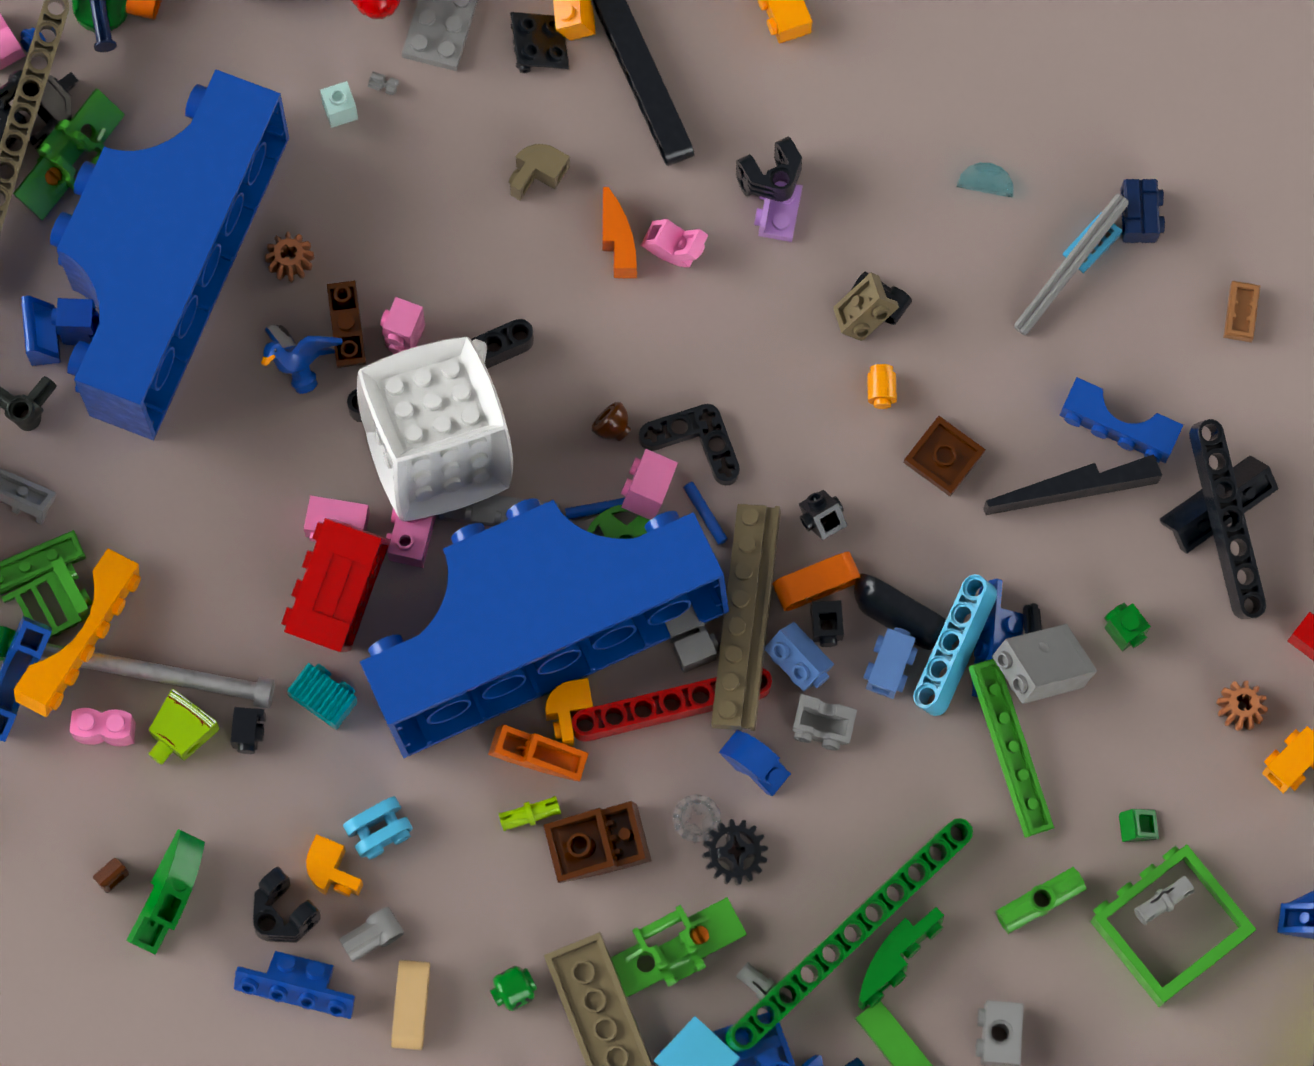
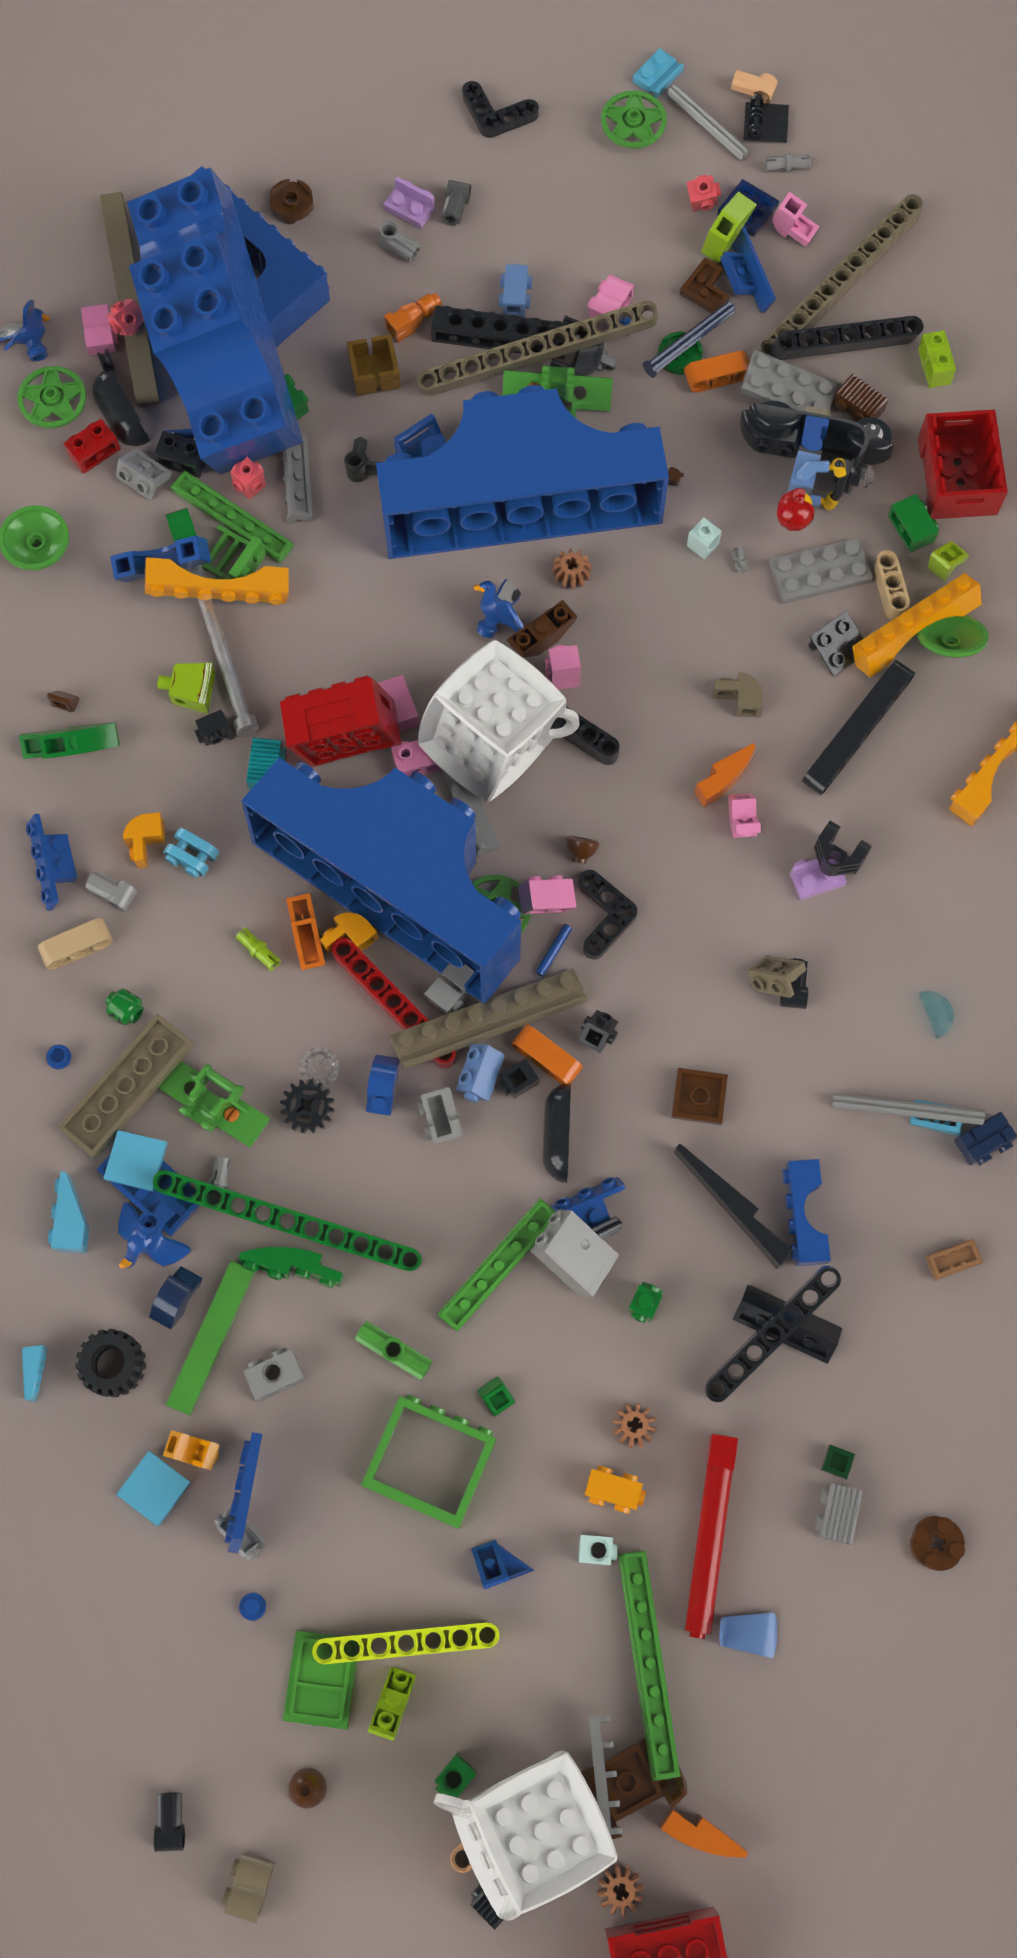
camera: 65 degrees right, 0 degrees up
bright pink brick [70,708,136,747] -> none
black piece [253,867,321,943] -> none
reddish brown slope [544,801,651,883] -> none
blue piece [565,498,625,519] -> none
medium blue brick [863,628,918,699] -> none
light orange brick [867,364,897,409] -> none
medium azure beam [913,574,997,716] -> none
light grey pin [1134,876,1195,925] -> none

